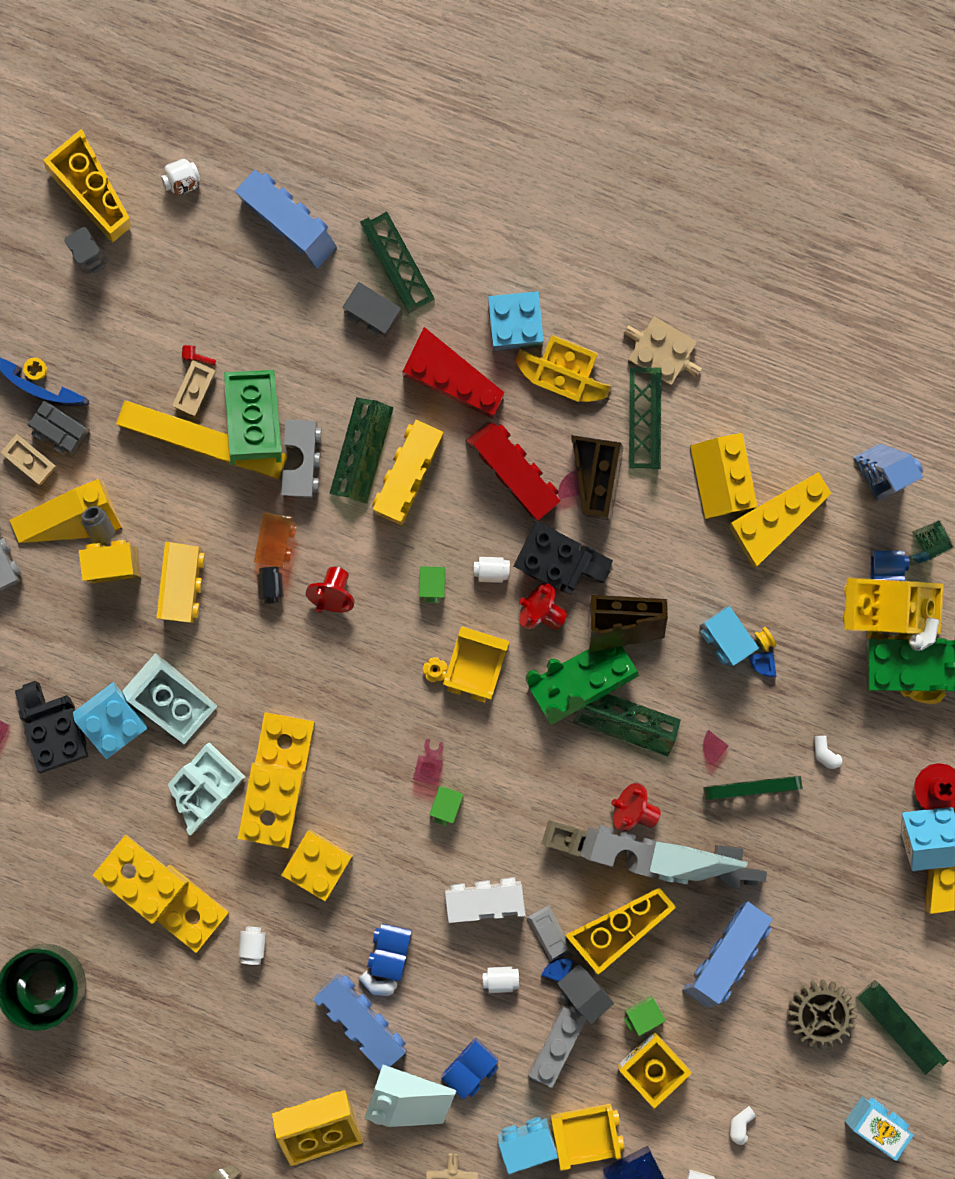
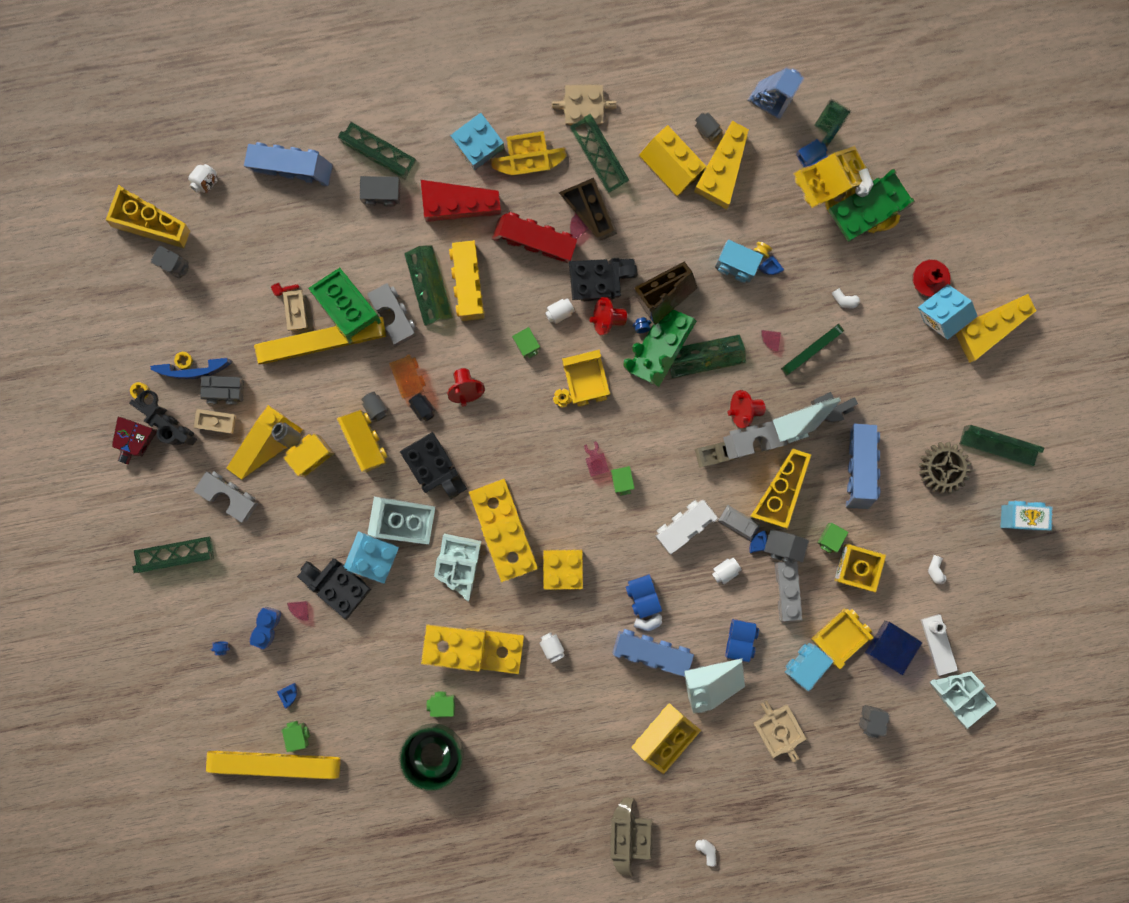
camera: 35 degrees left, 0 degrees up
none -> dark grey brick [361,392,388,421]
none -> black plate [400,432,467,499]
none -> bright green brick [427,691,455,717]
none -> blue plate [633,317,651,333]
none -> dark grey brick [695,112,723,141]

